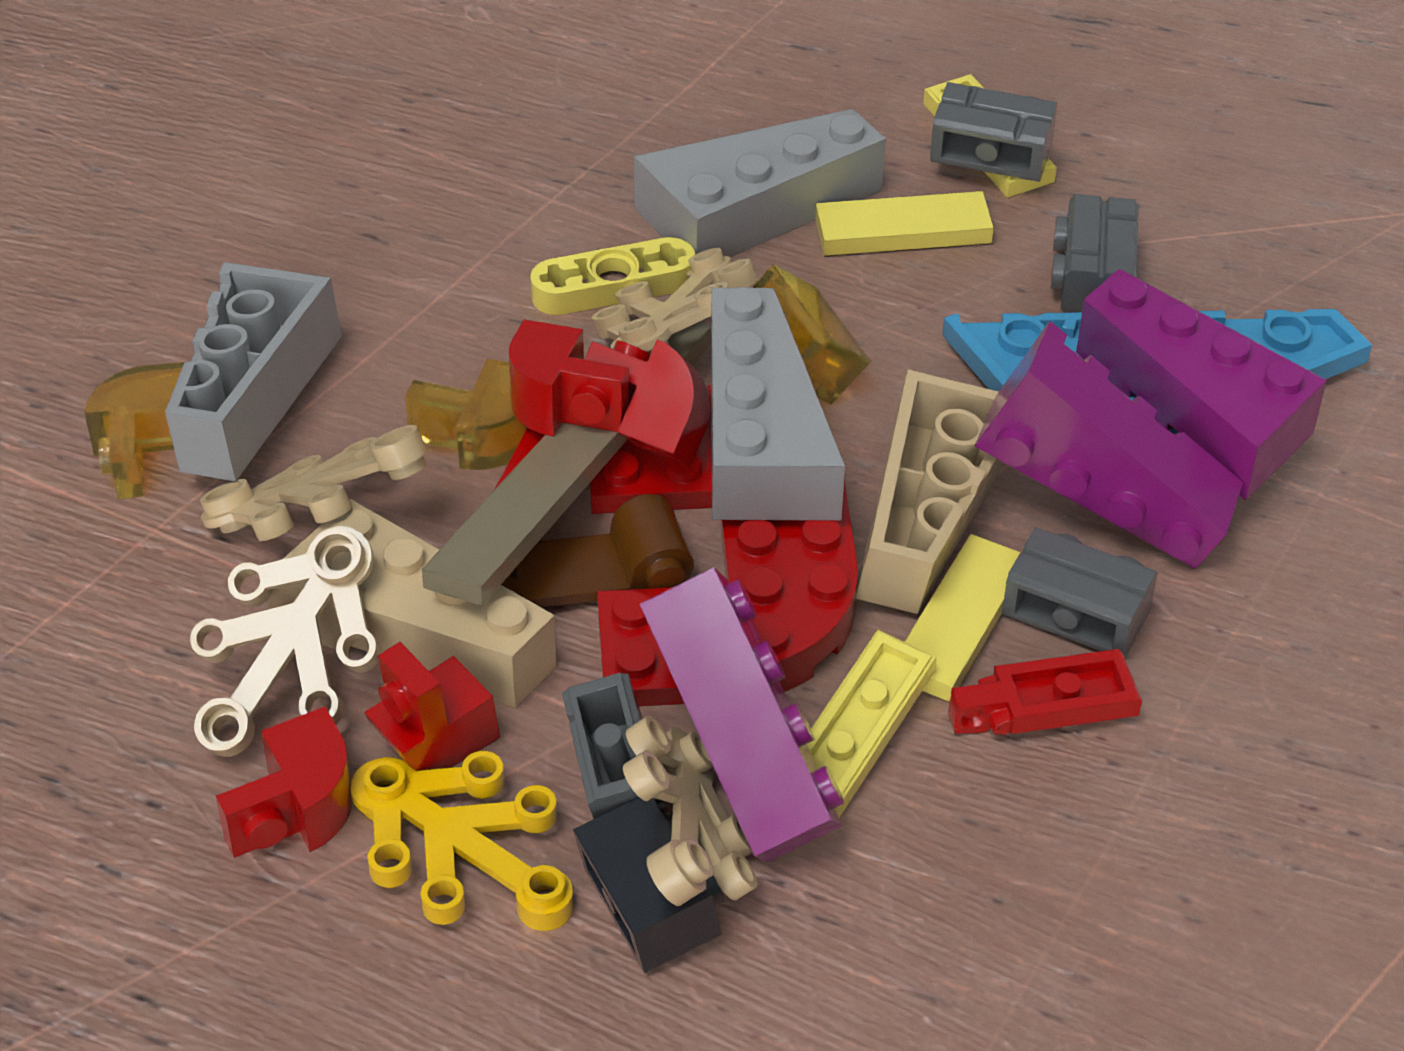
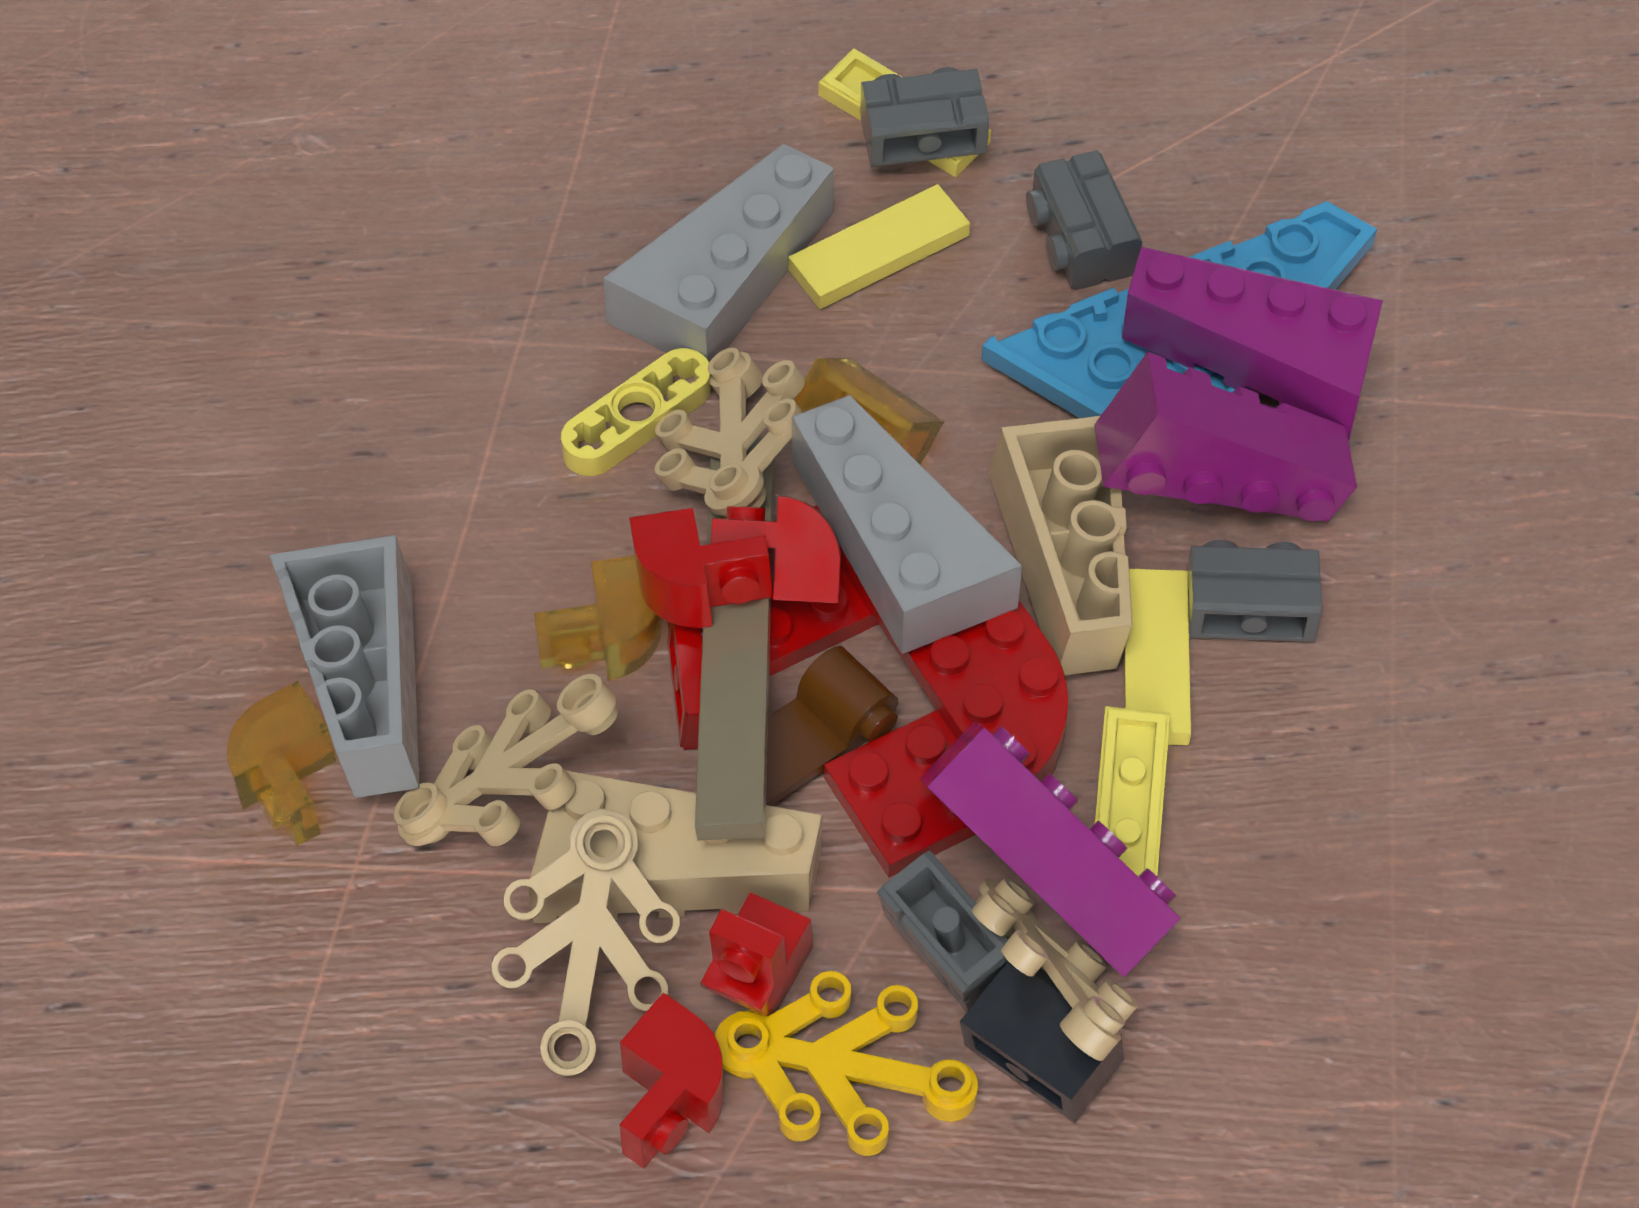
camera: 25 degrees left, 10 degrees up
red hinge [948,649,1142,735] -> none

